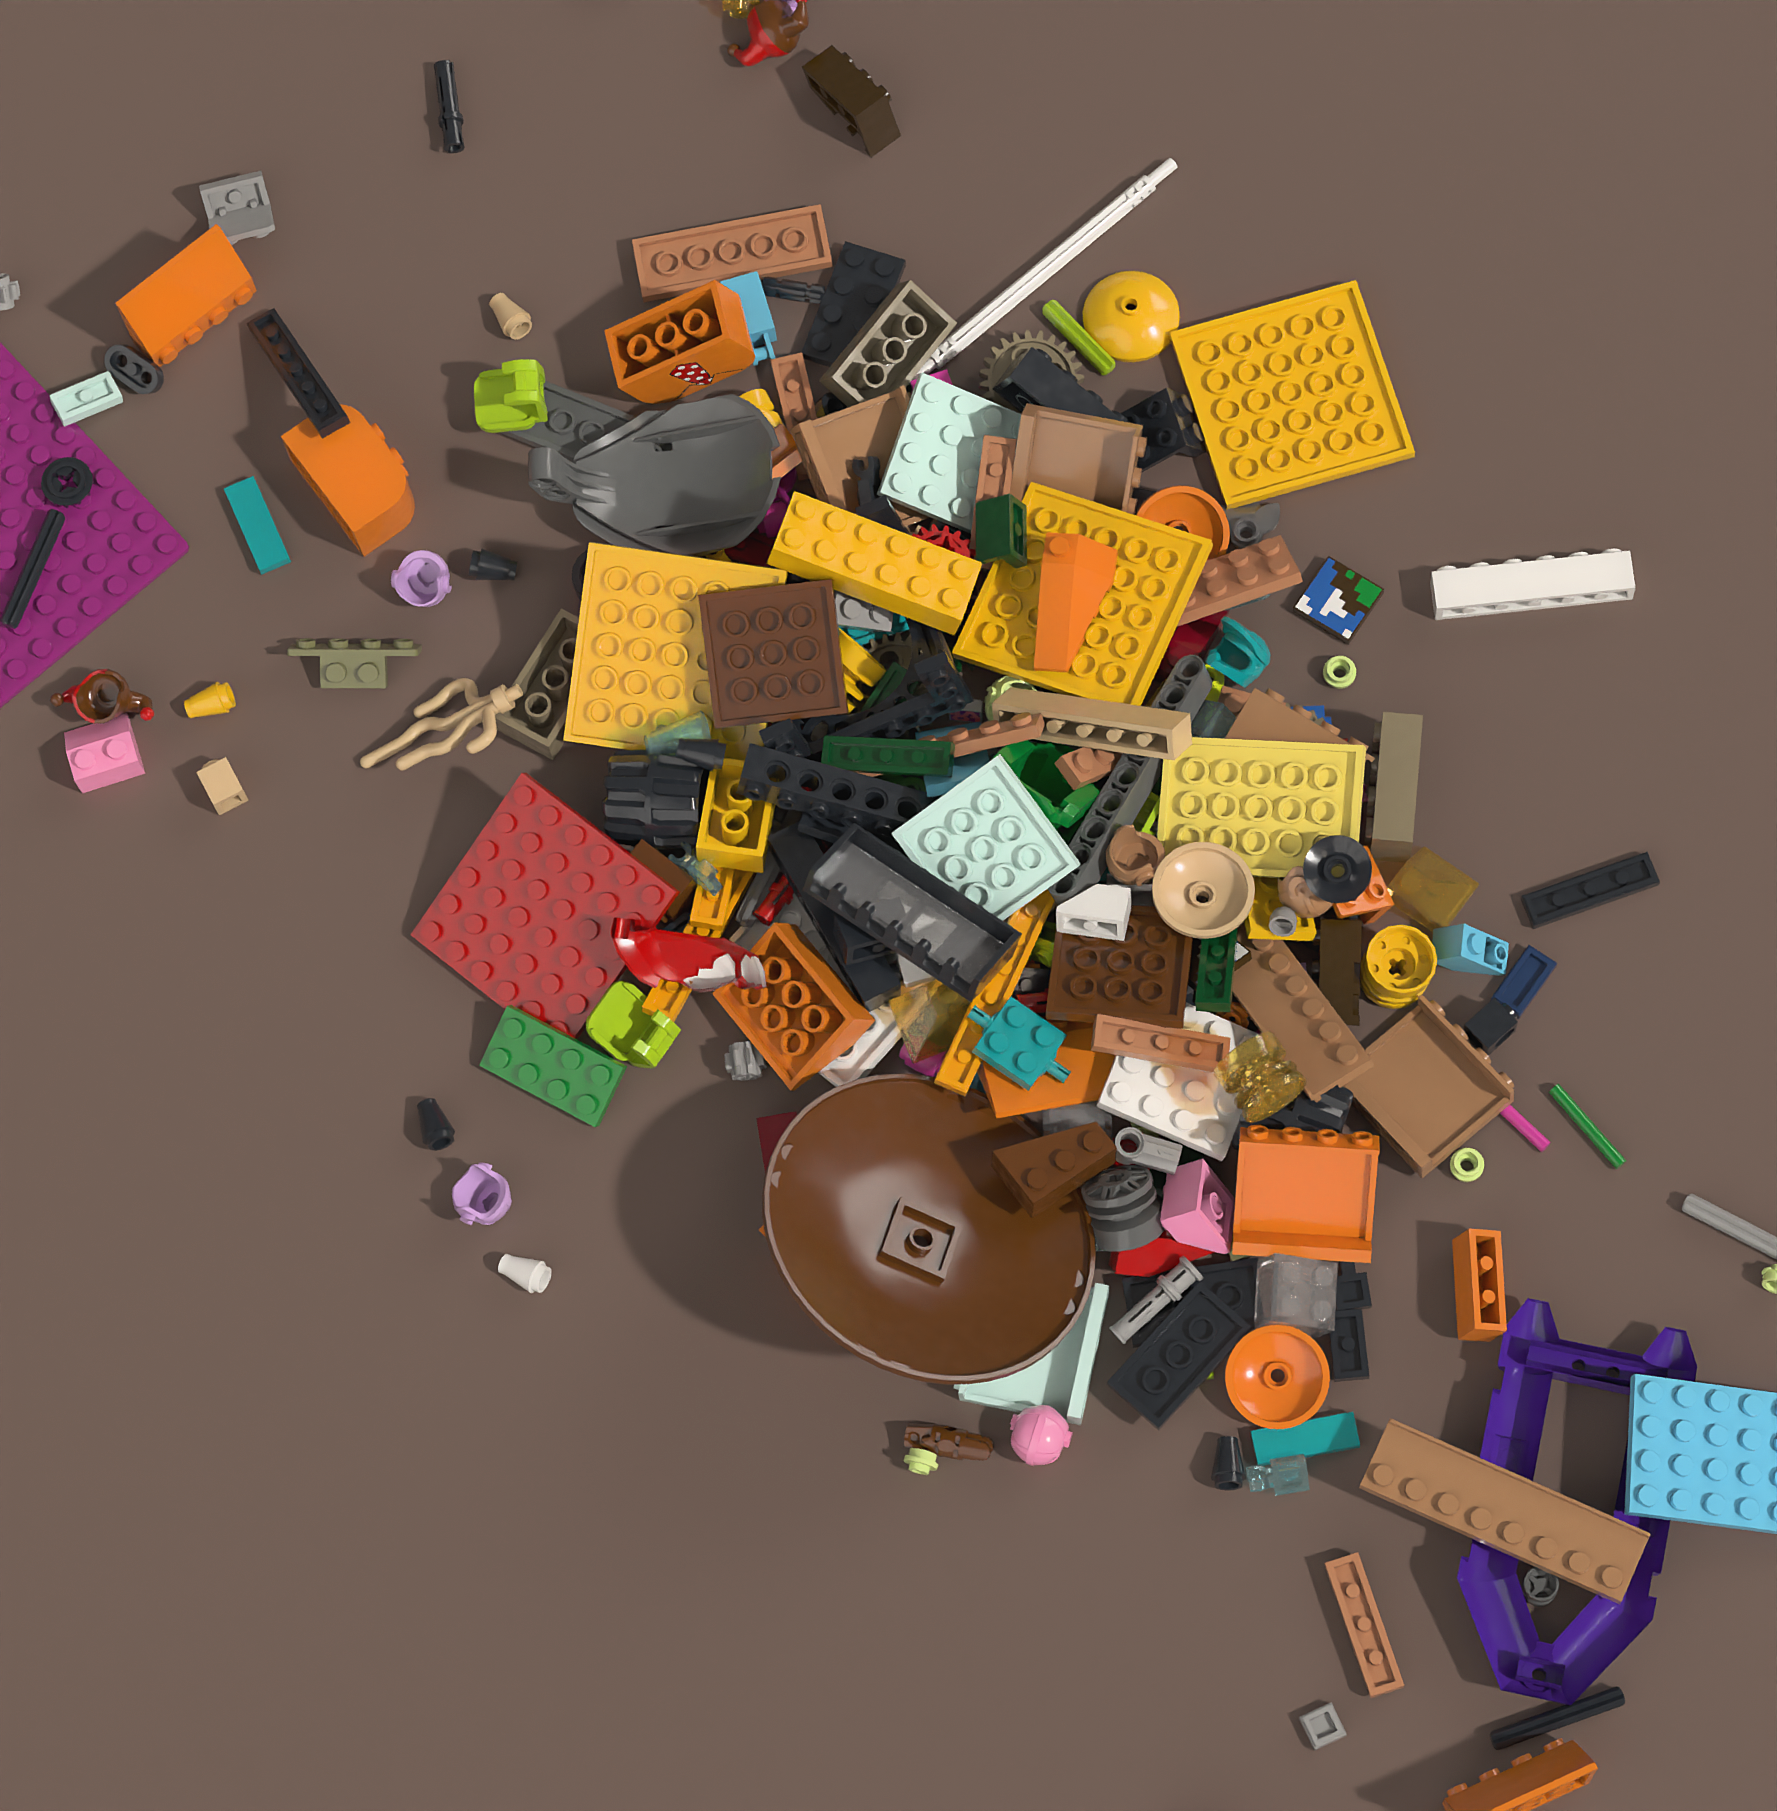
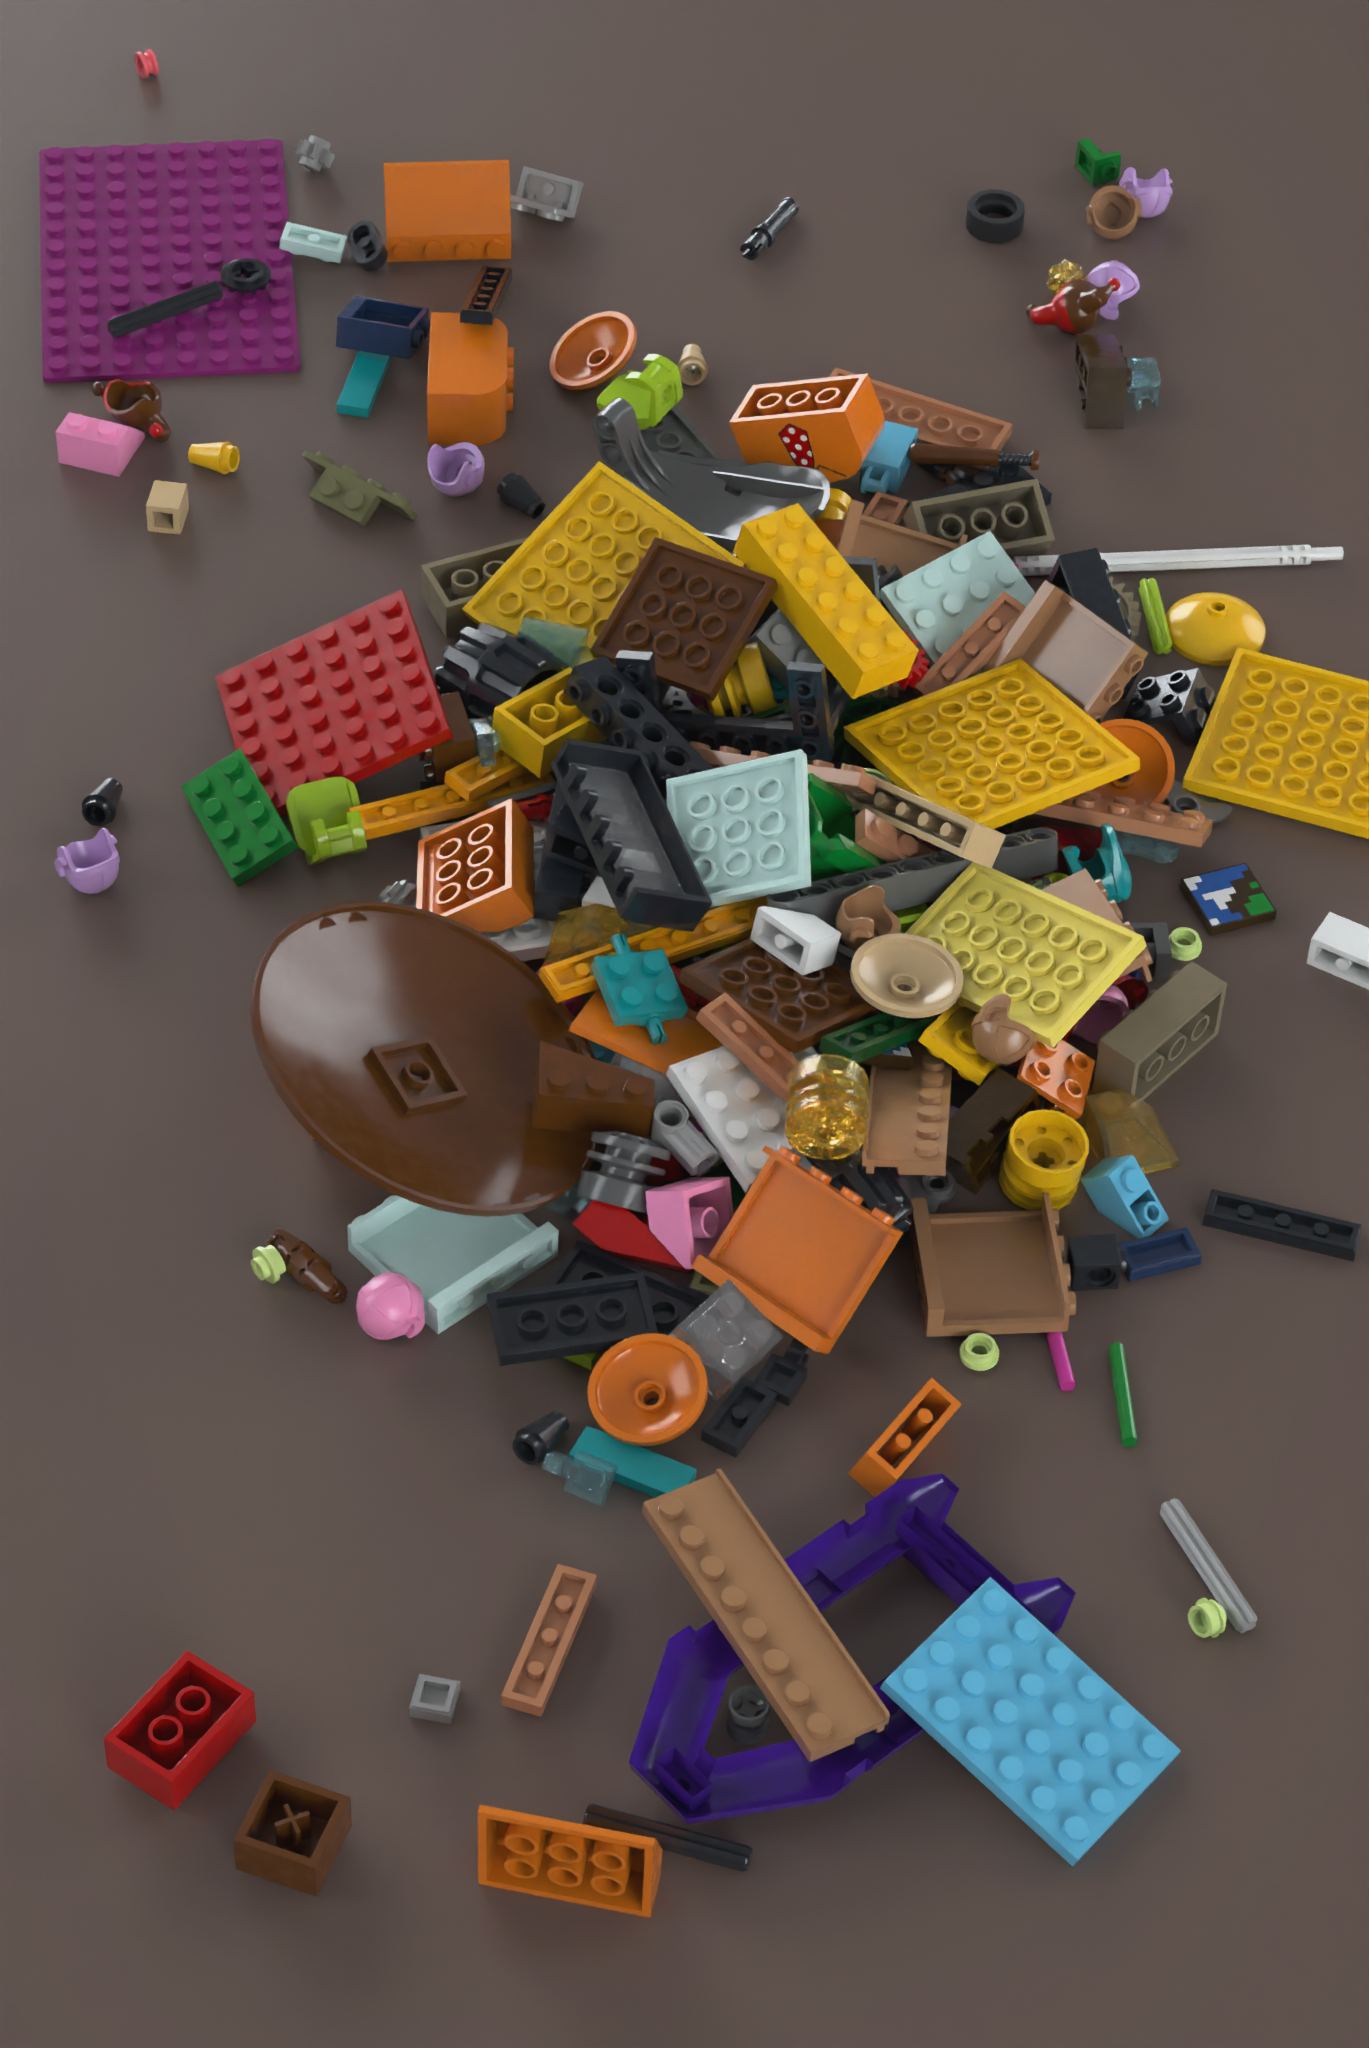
camera: 25 degrees right, 25 degrees down
tan plant [360,678,523,770] -> none
white cone [498,1254,551,1293] -> none
red animal [610,917,766,994] -> none
black cone [676,738,727,772] -> none
dark green plate [821,736,955,777] -> none
dark green panel [976,493,1027,568] -> none
orange wedge [1034,532,1118,673] -> none
light grey pin [1109,1256,1203,1344] -> none
light grey hinge [1269,906,1297,937] -> none
black dish [1303,835,1372,903] -> none
none -> dark blue window [336,296,431,359]
none -> orange dish [549,311,637,390]
none -> reddish brown piece [909,443,1040,470]
none -> clear light blue plate [1127,357,1161,409]
none -> dark grey bracket [1131,922,1172,979]

